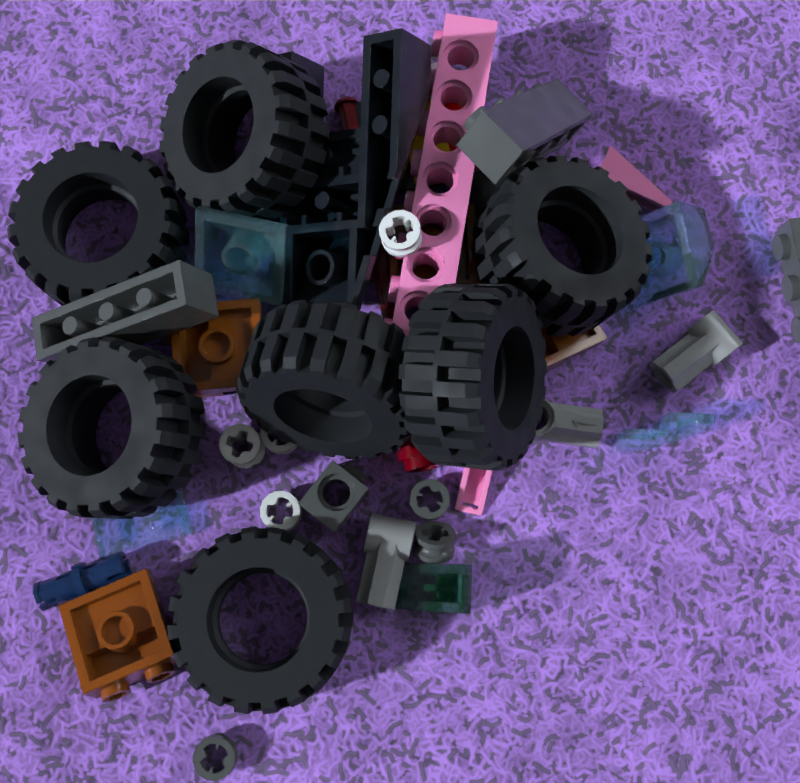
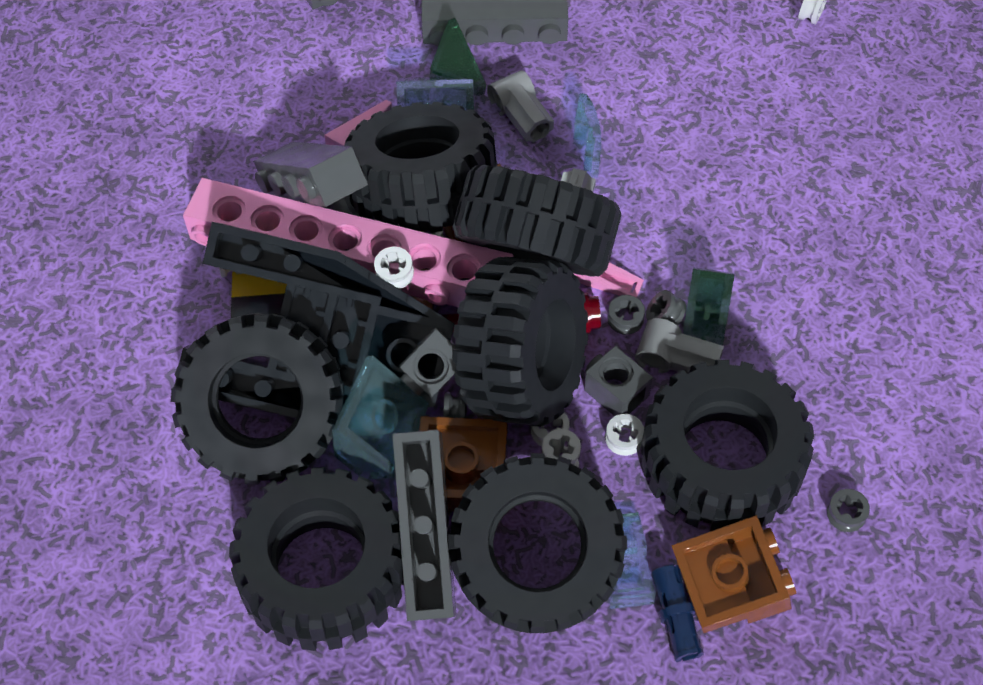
camera: 80 degrees left, 20 degrees down
none -> dark grey brick [400,327,456,397]
none -> clear green slope [430,18,486,96]

